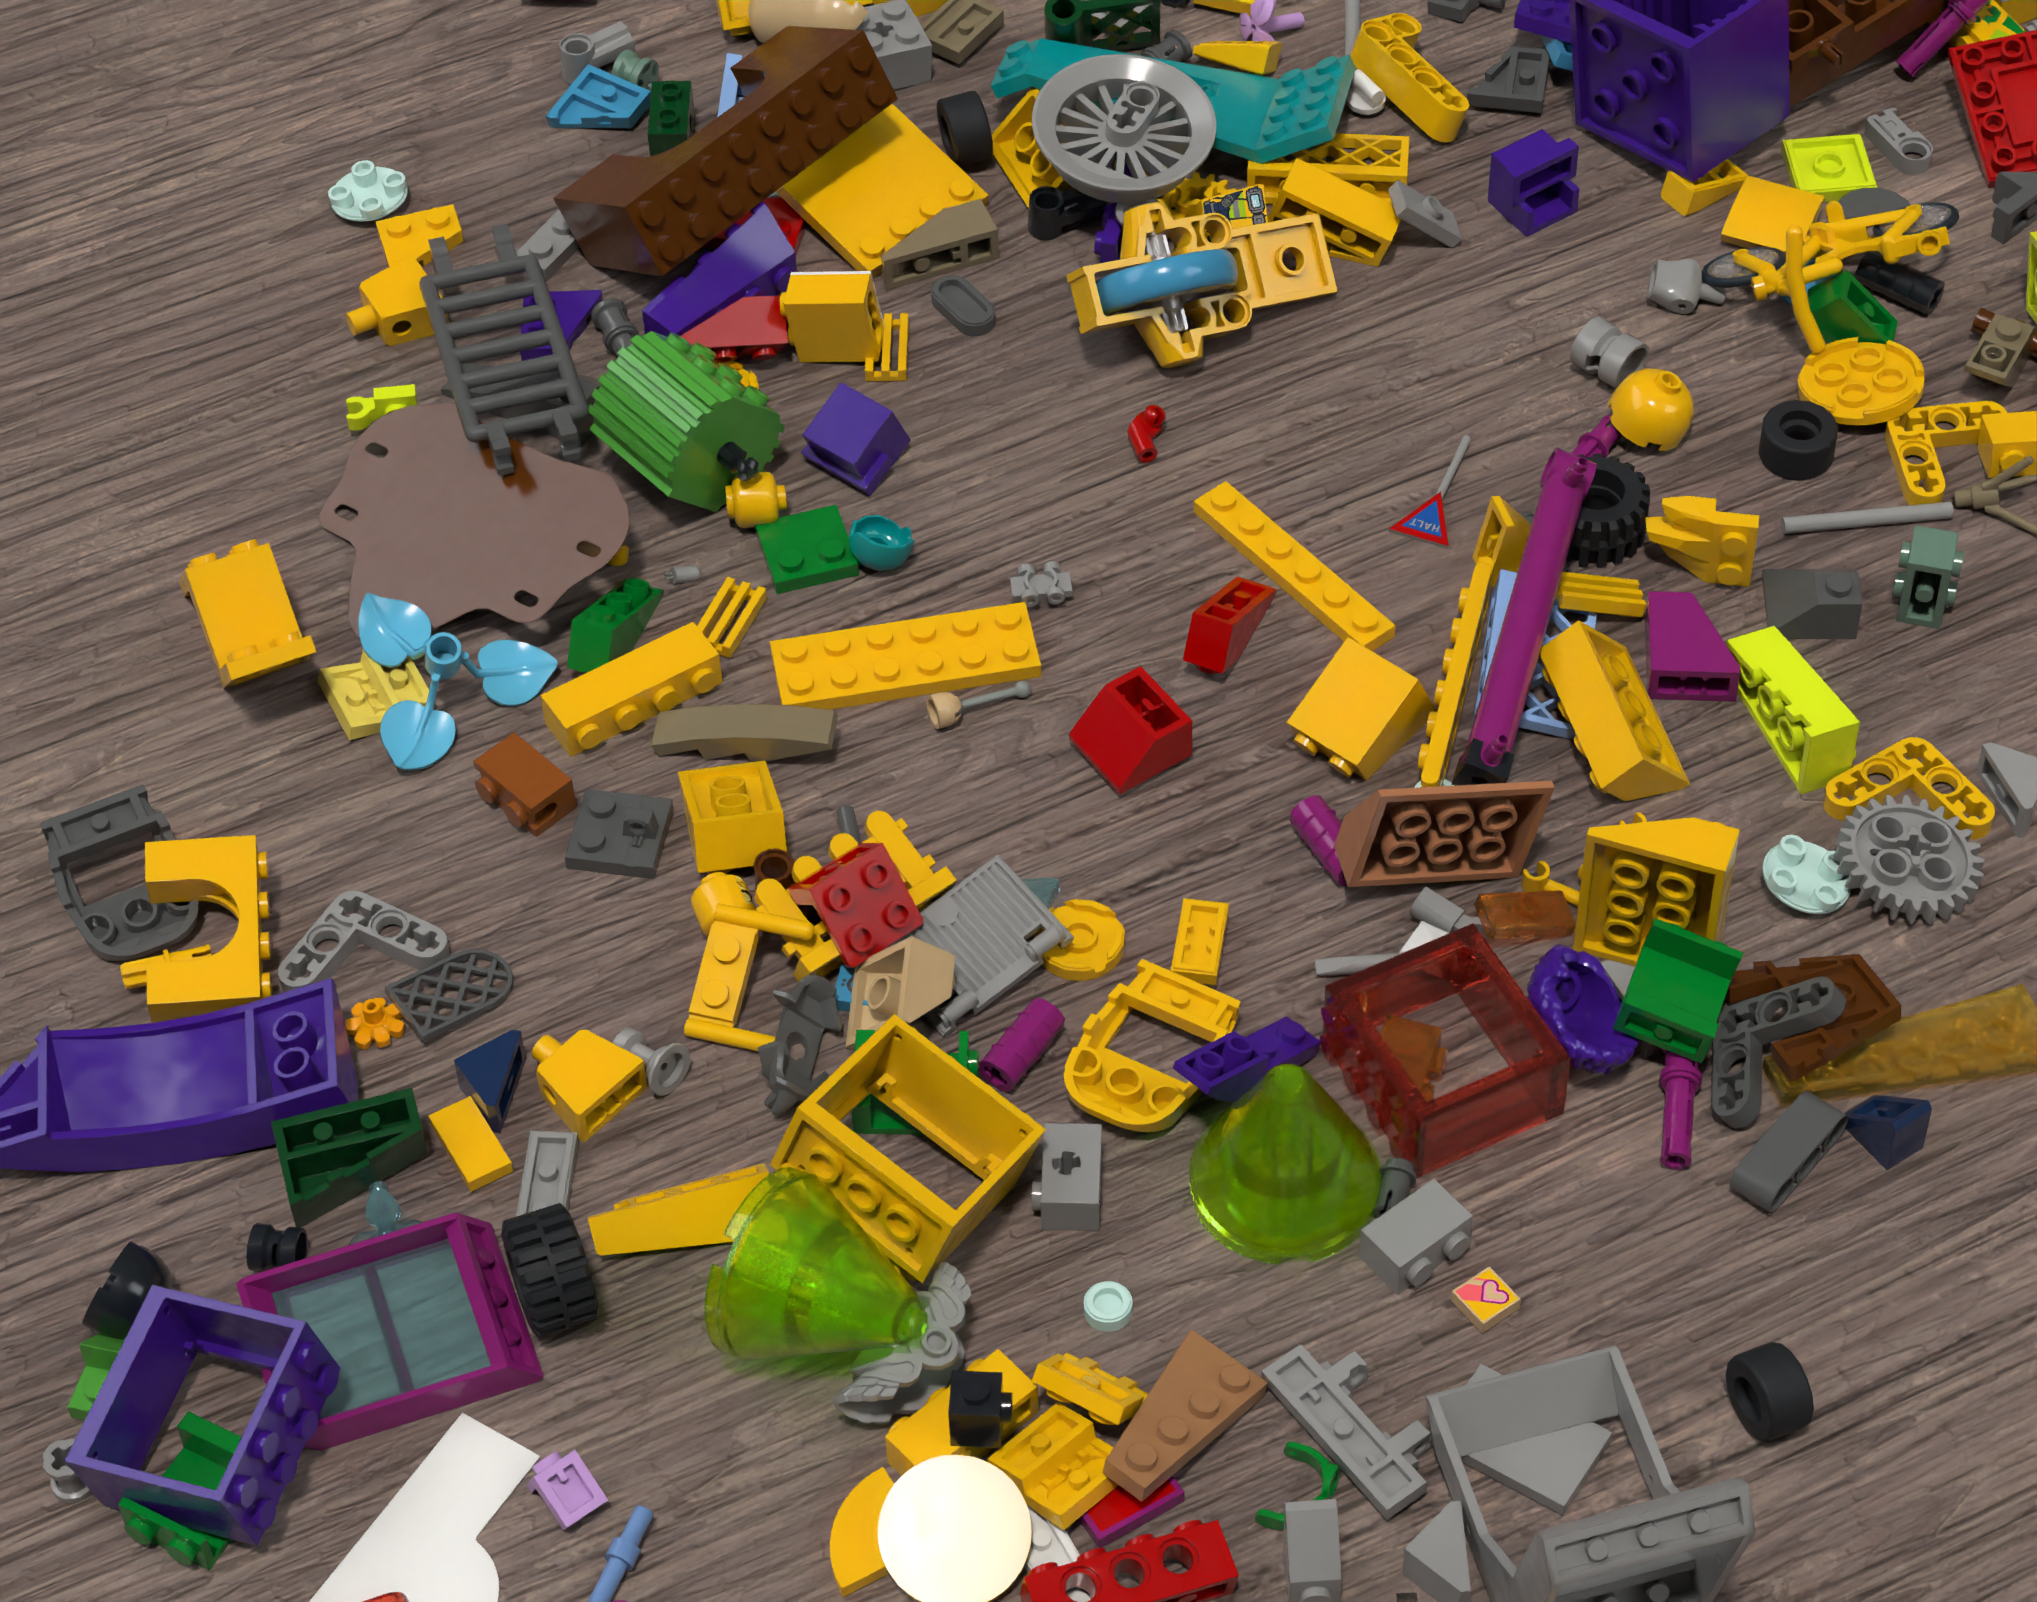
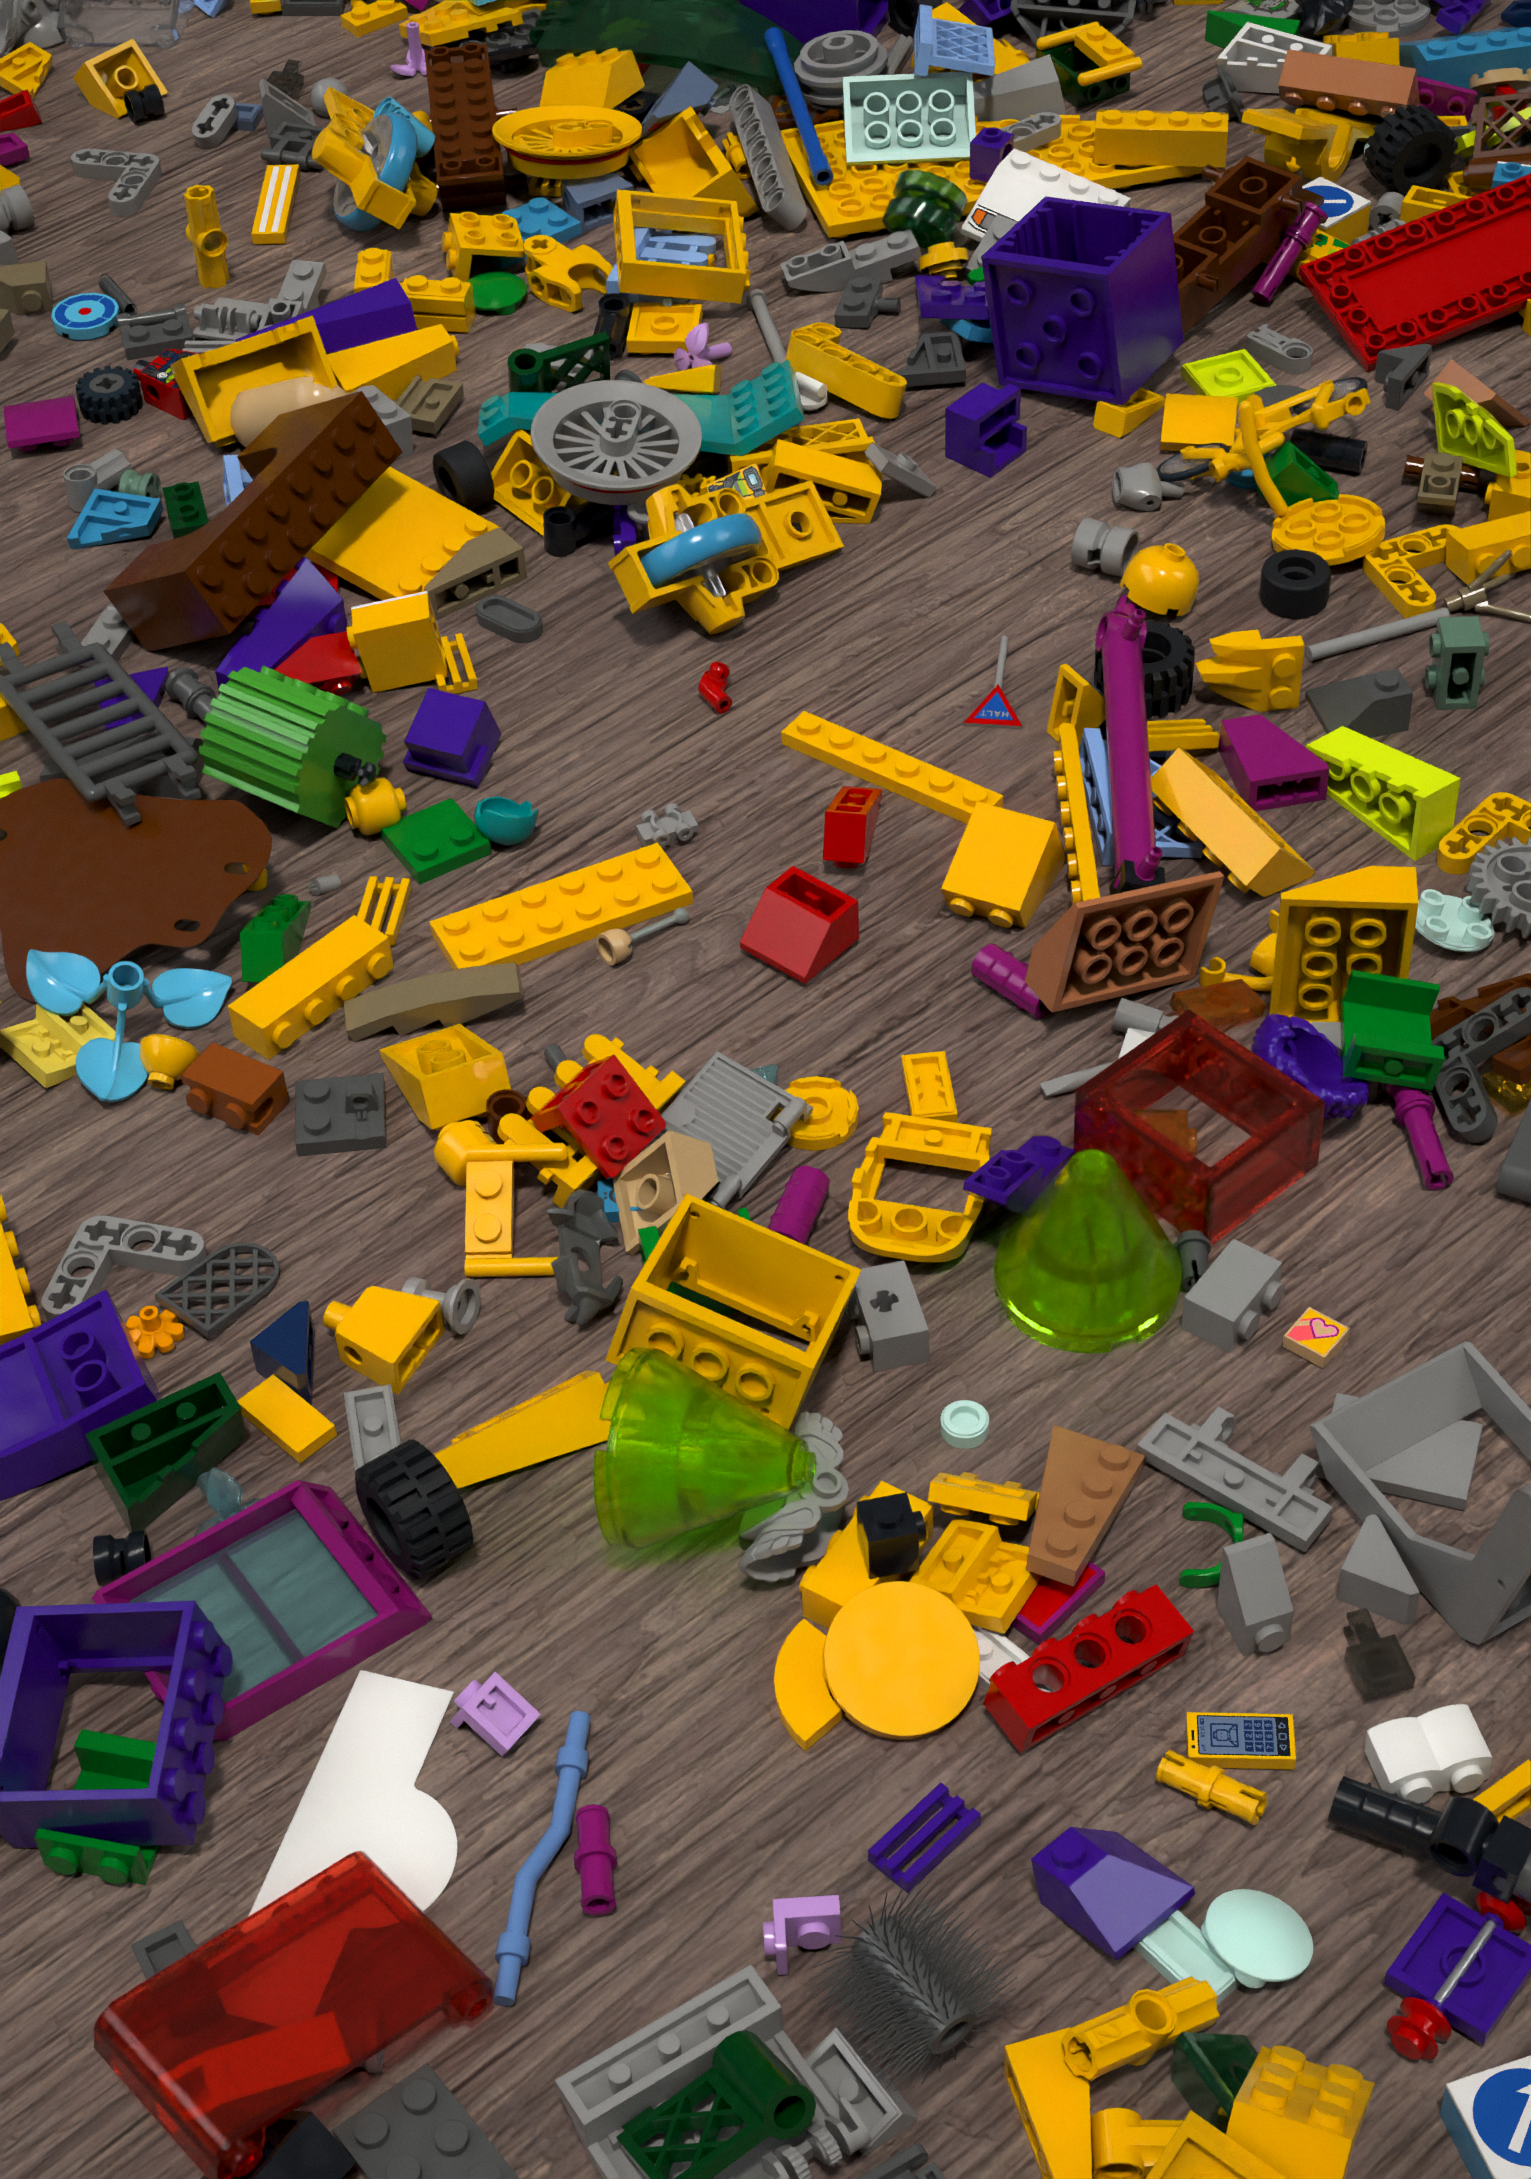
camera: 15 degrees left, 5 degrees down
none -> yellow brick [139,1034,200,1090]

